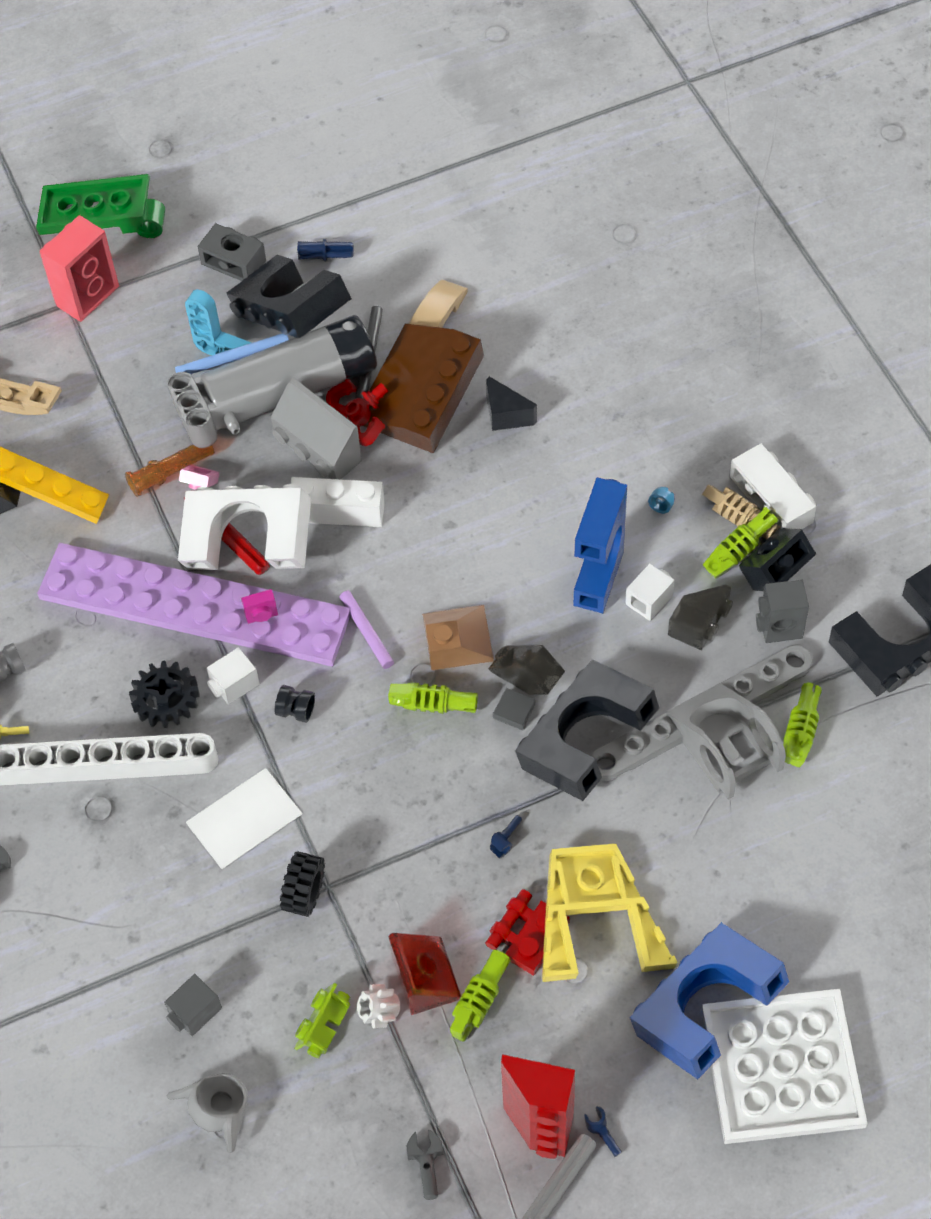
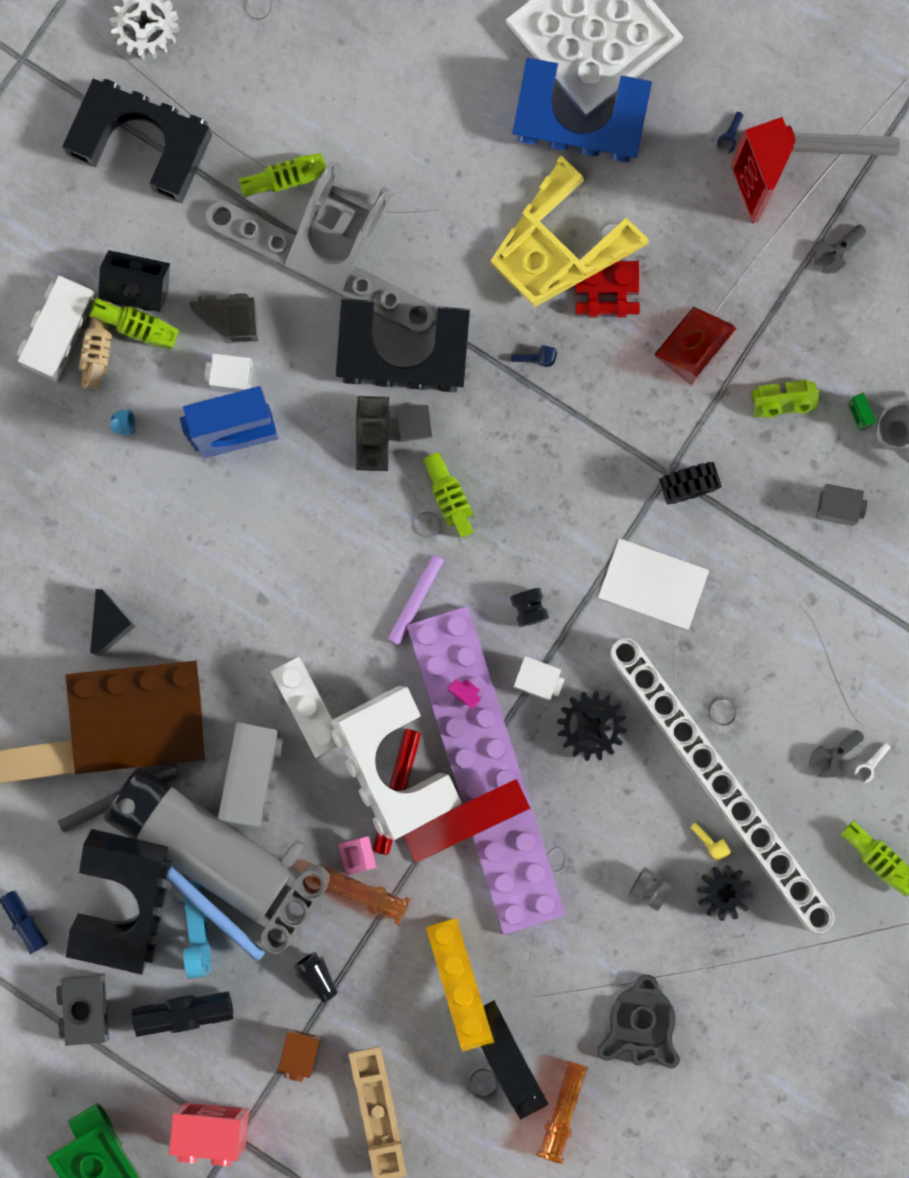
camera: 125 degrees left, 25 degrees up
red piece [326,379,389,446] -> none
white gear [357,984,400,1028] -> none
medium nougat slope [422,605,494,670] -> none
lime hinge [450,950,511,1042] -> none
dark grey brick [756,579,809,643] -> none
none -> black piece [132,991,234,1037]
none -> dark orange brick [278,1029,321,1082]
none -> black cone [294,952,338,1003]
none -> red slope [403,779,531,863]
none -> green tile [848,392,876,431]

